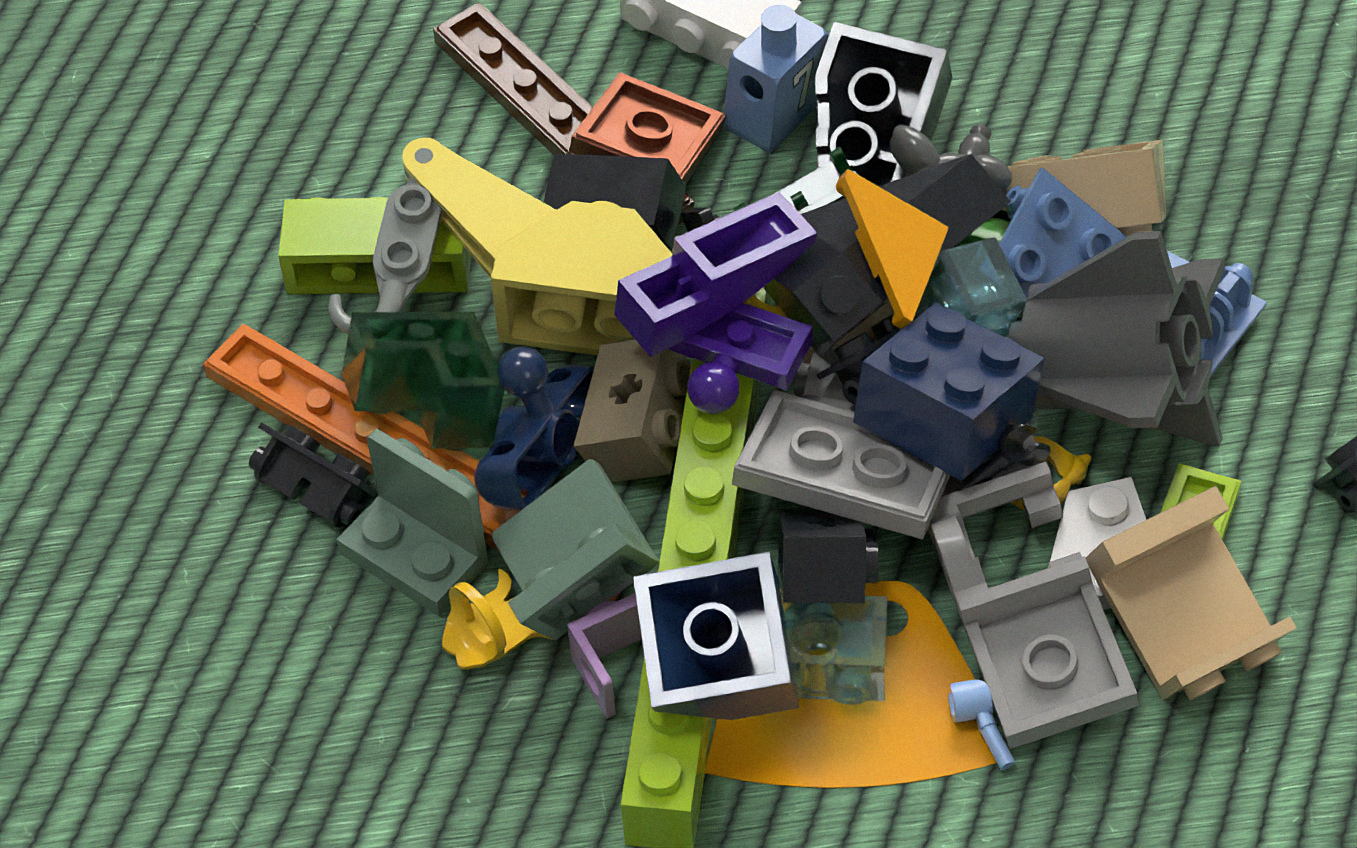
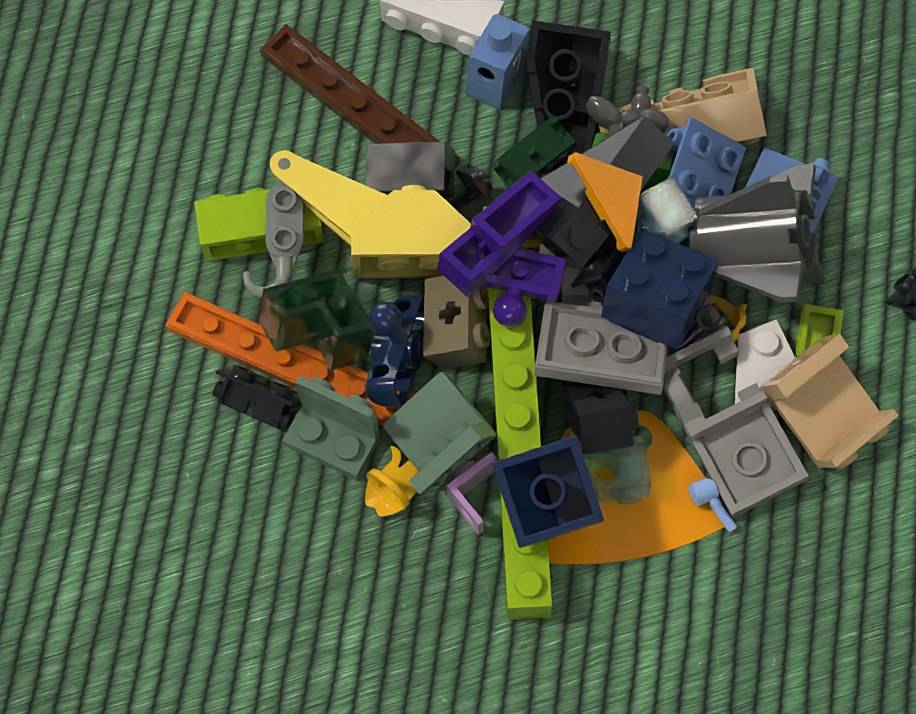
camera: 10 degrees left, 15 degrees up
tile [569,72,726,185] -> none

